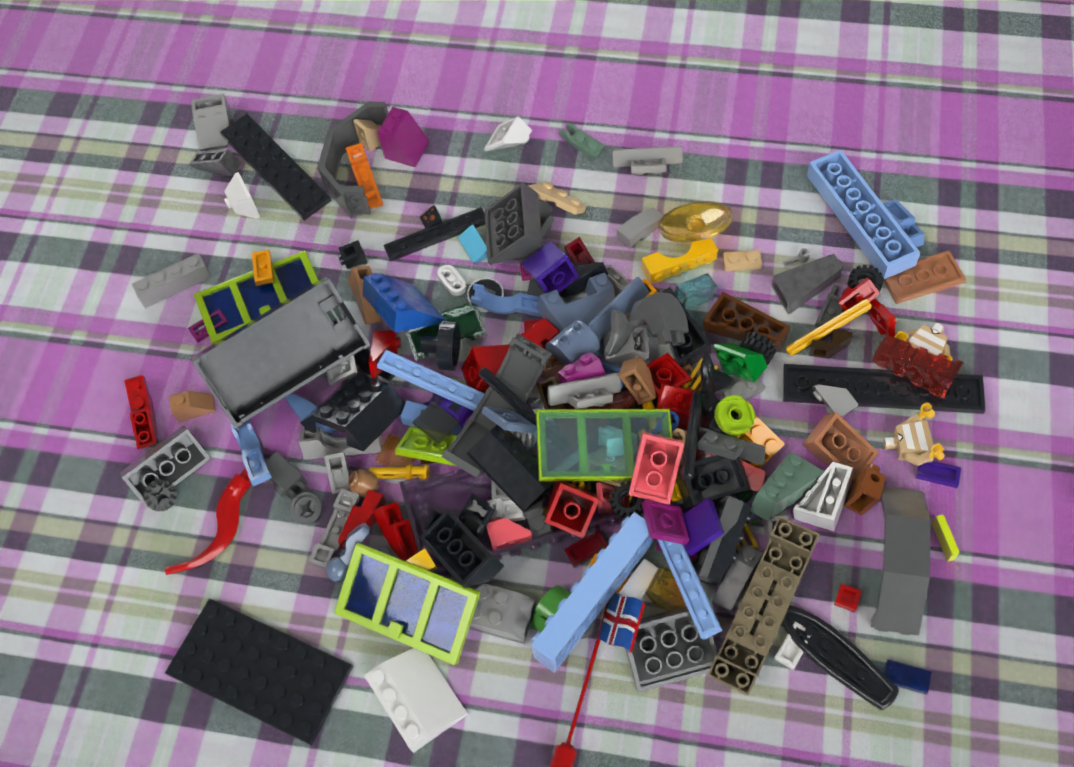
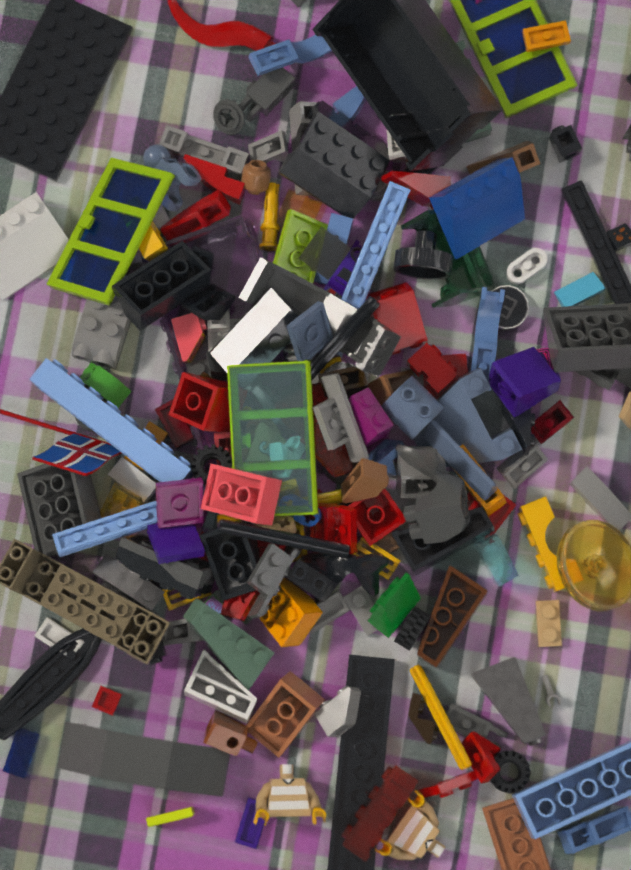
camera: 90 degrees right, 20 degrees up
lime tile [714,395,755,436] -> none

